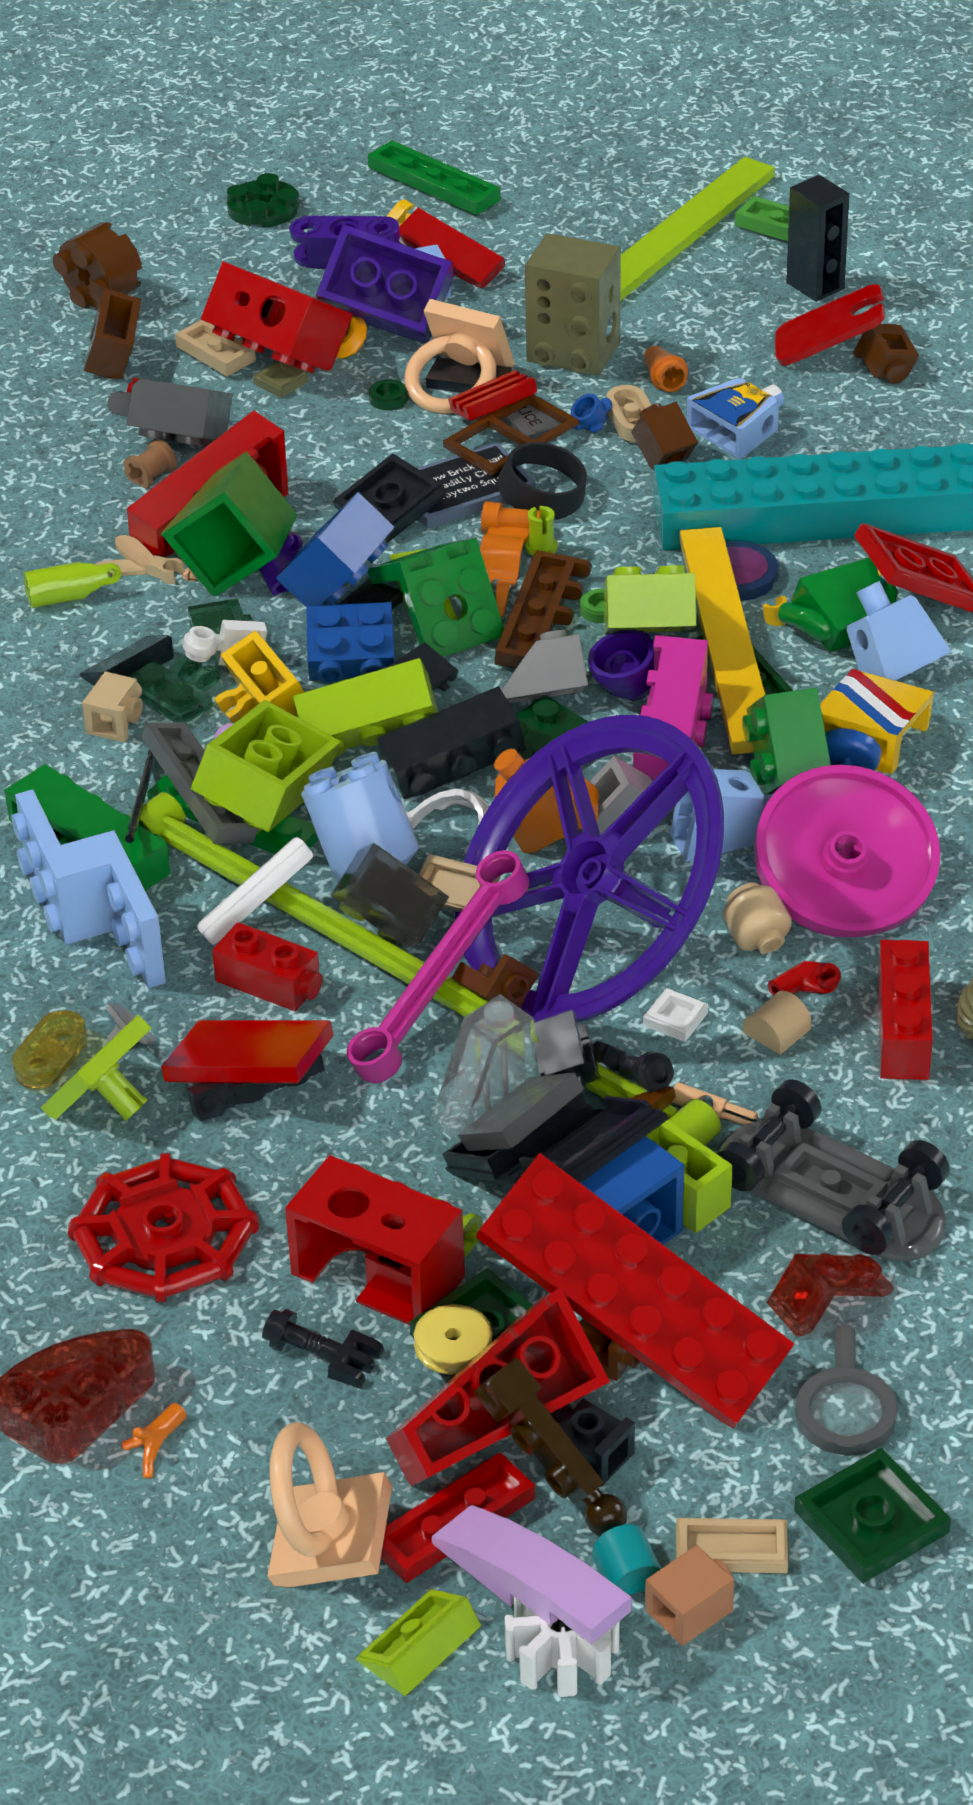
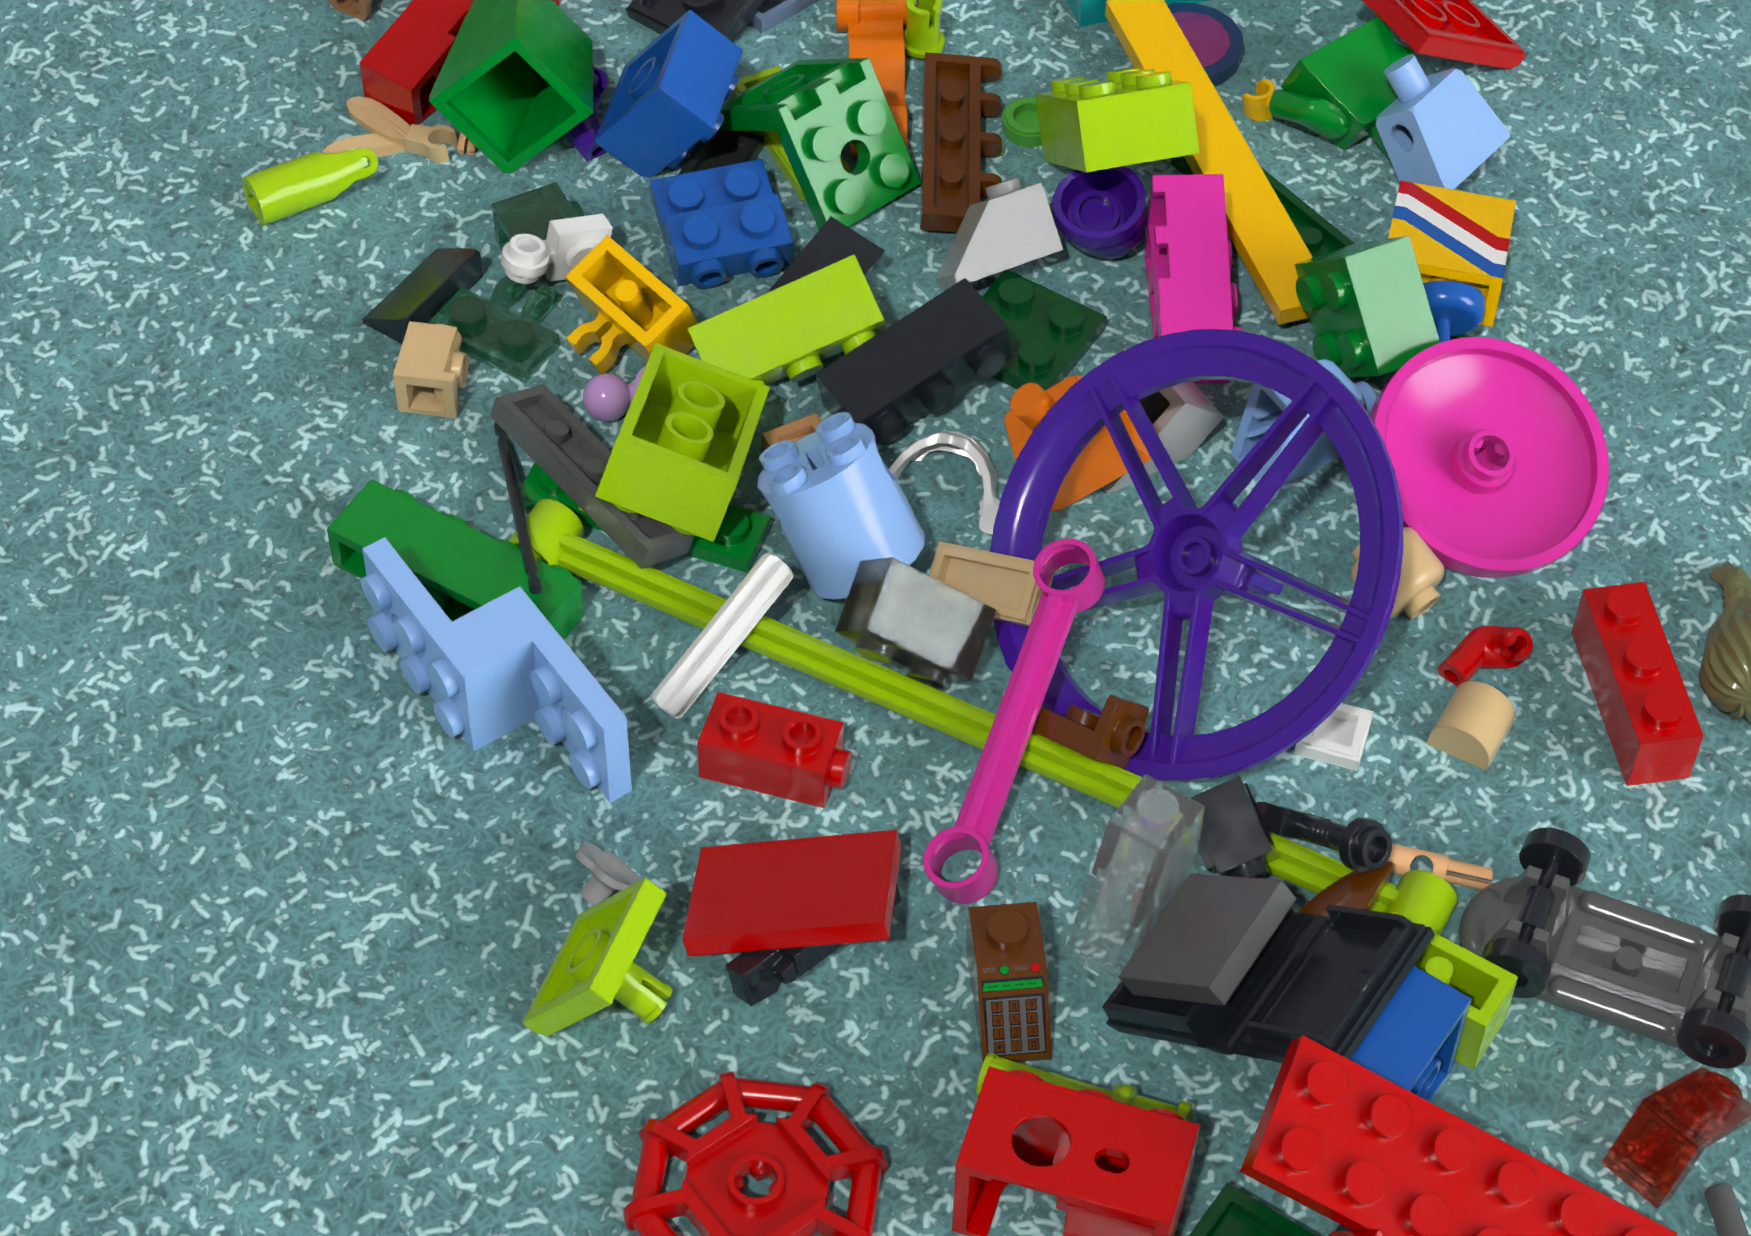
camera: 15 degrees left, 10 degrees up
clear yellow plate [12,1010,87,1089] -> none
none -> reddish brown slope [966,902,1052,1064]

